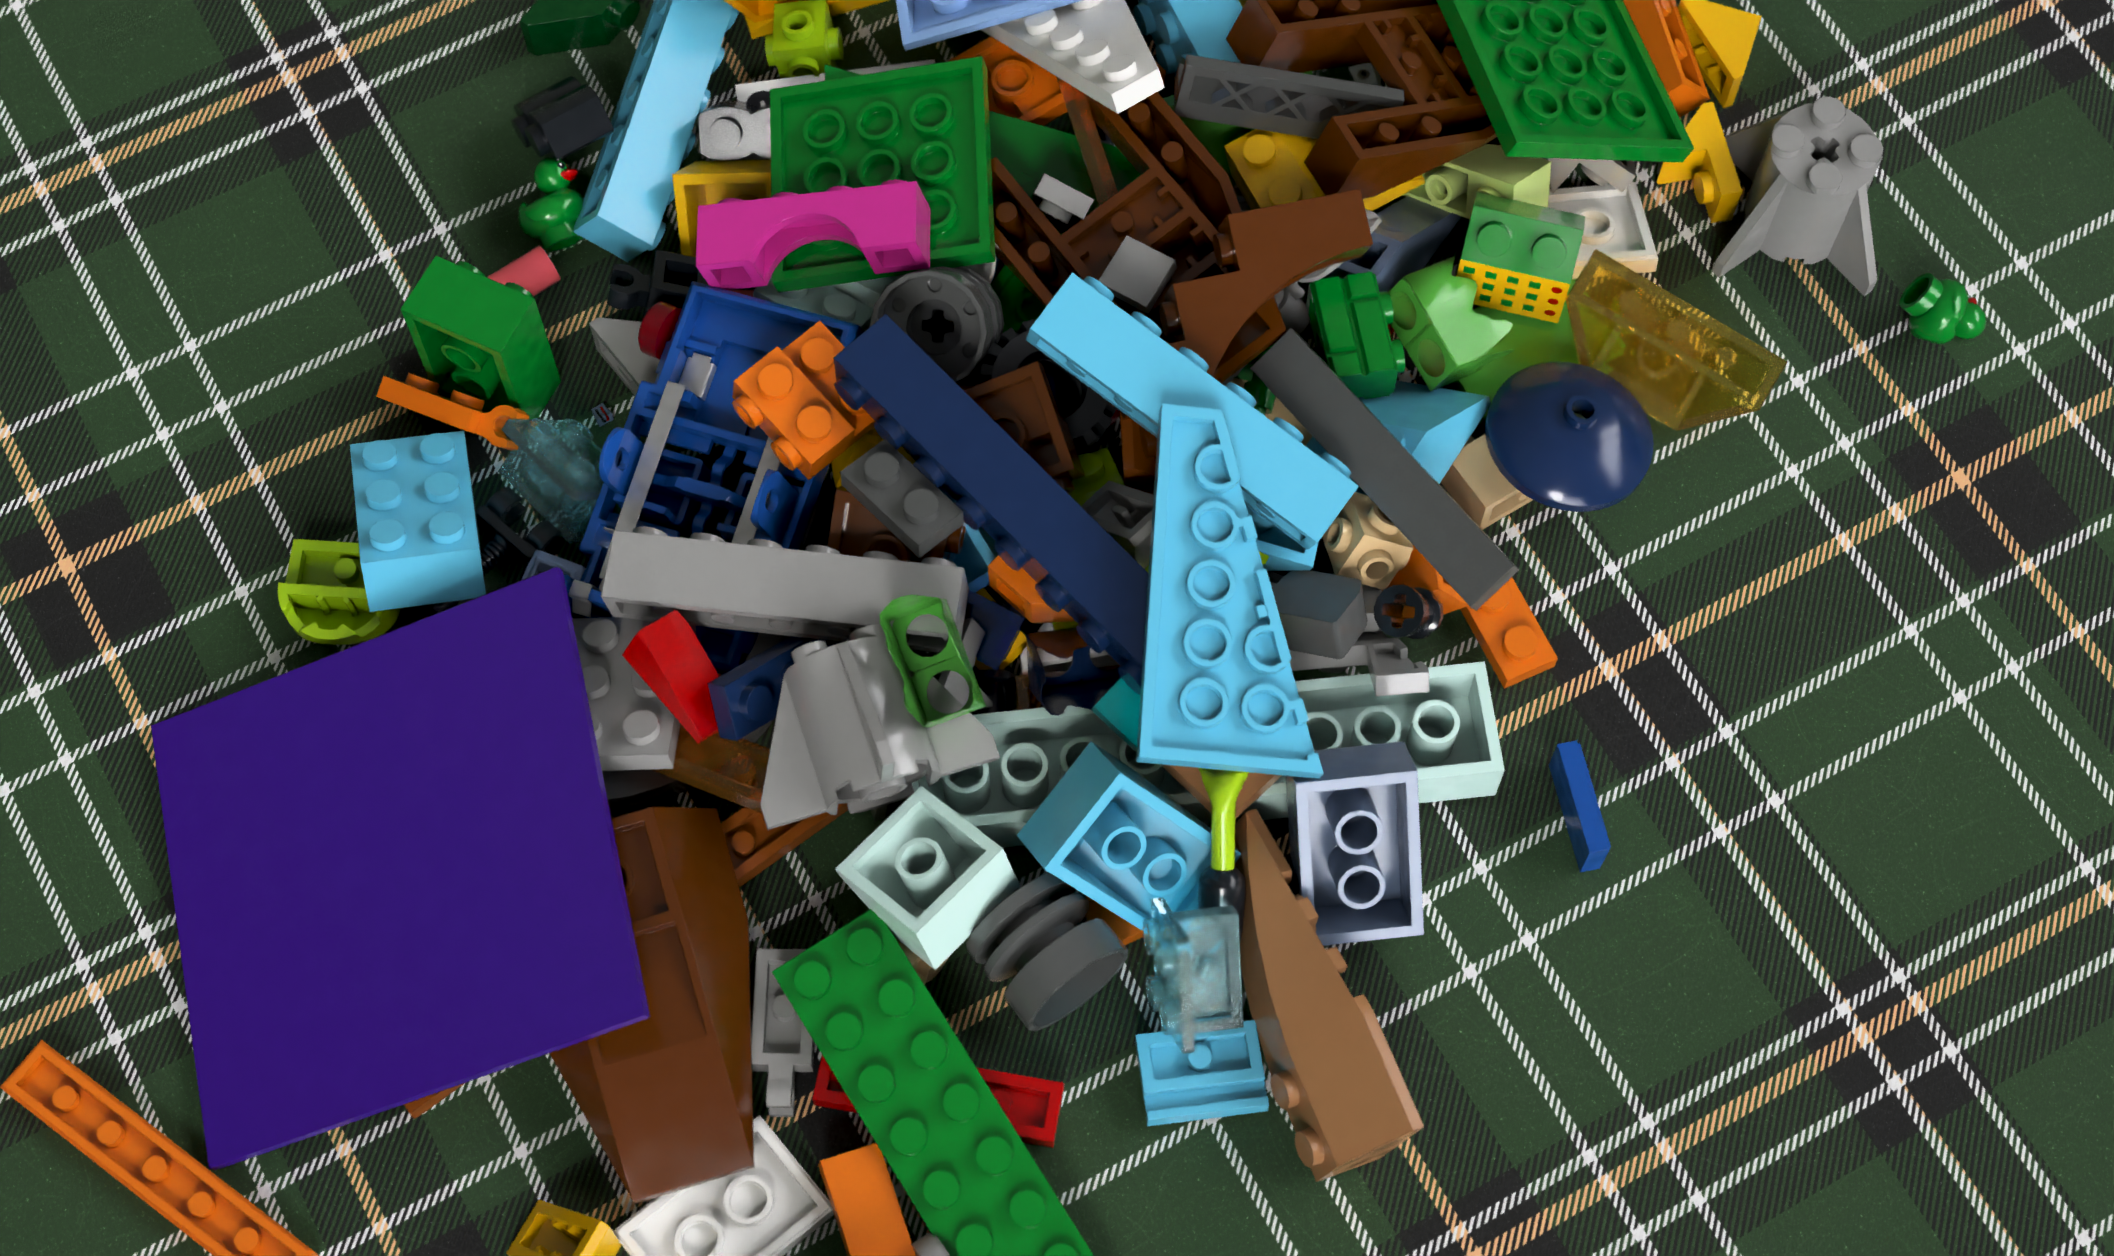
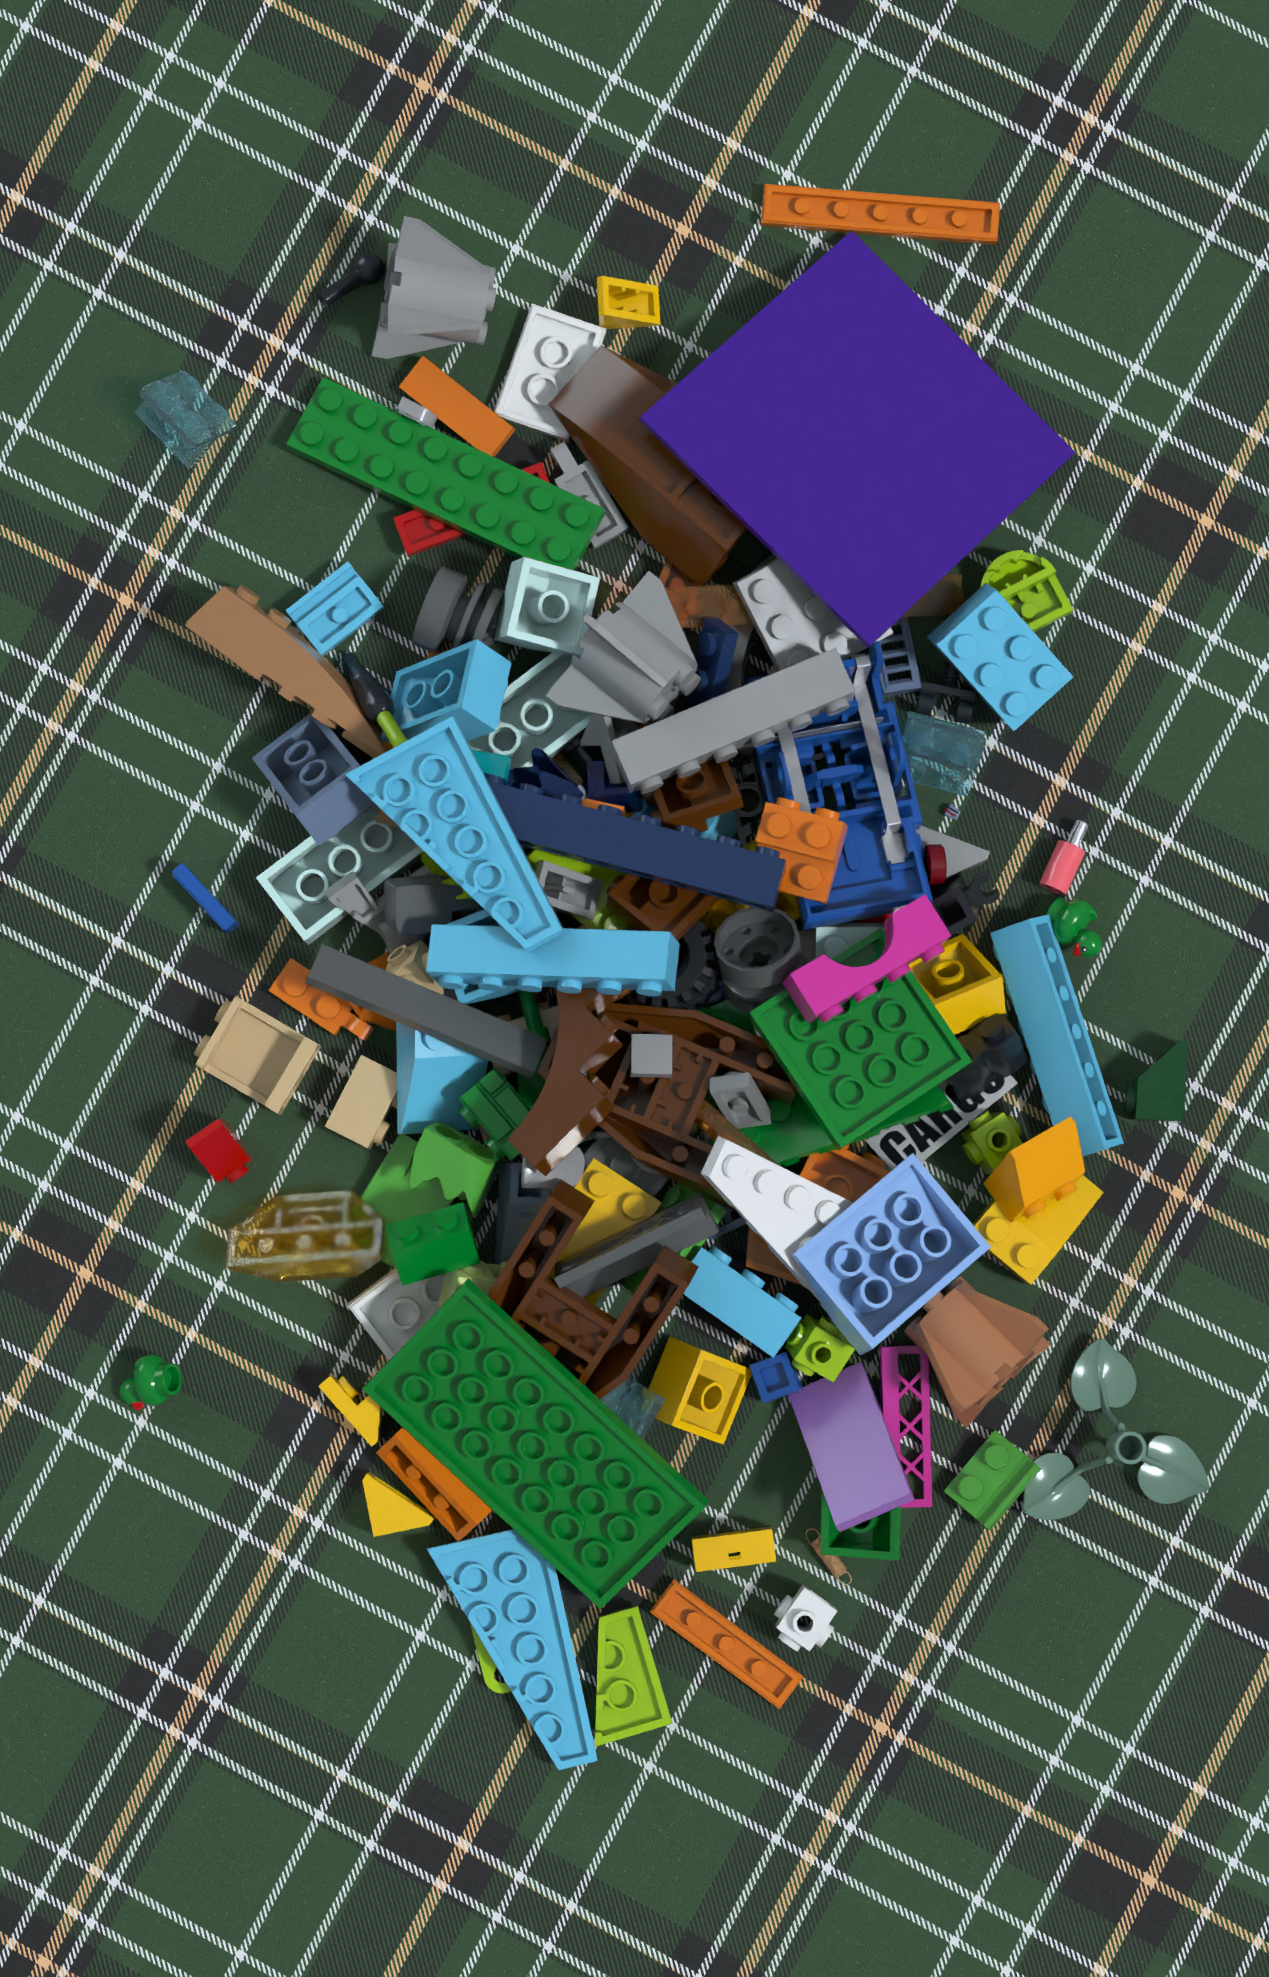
camera: 150 degrees right, 20 degrees up
orange plate [376,372,530,451] -> none
green brick [401,256,561,433] -> none
black brick [511,76,614,162] -> none
red slope [622,609,720,744] -> none
dark grey plate [840,439,964,558] -> none
bright green piece [880,595,986,728] -> none
clear light blue bracket [1143,897,1244,1054] -> none
black bush [1374,585,1443,639] -> none
dark blue dish [1485,362,1654,512] -> none
light grey brick [1712,97,1883,296] -> none
none -> red slope [185,1118,254,1185]
none -> tan panel [194,996,322,1115]

